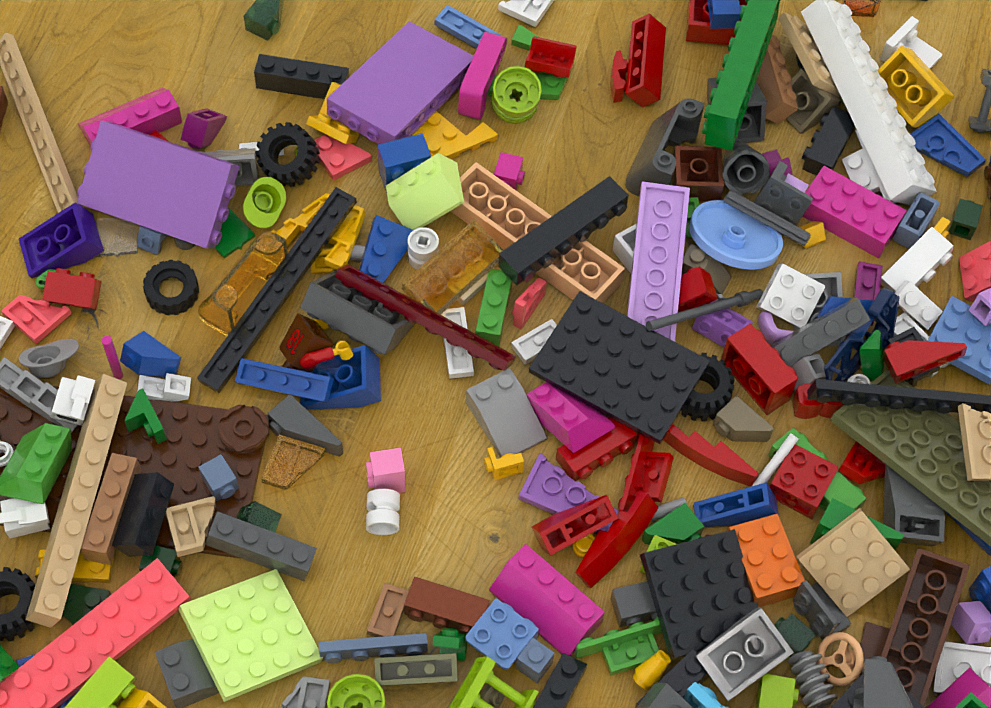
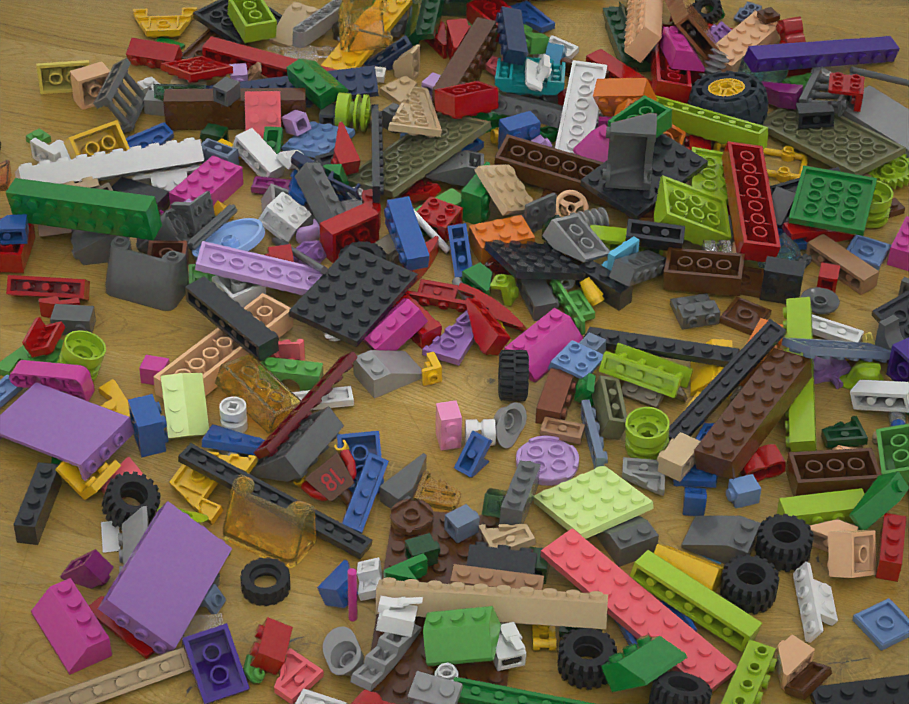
camera: 90 degrees left, 20 degrees down
white plate [511,319,557,365] -> none
none -> bright green plate [26,128,51,144]
none -> dark grey brick [50,304,96,335]
none -> green slope [263,126,283,155]
none -> blue wedge [384,196,430,270]
none -> dark green brick [405,533,440,567]
none -> blue slope [454,430,493,478]
none -> light grey piece [494,402,527,448]
none -> black tyre [498,350,529,401]
none -> lavender tile [516,436,579,486]

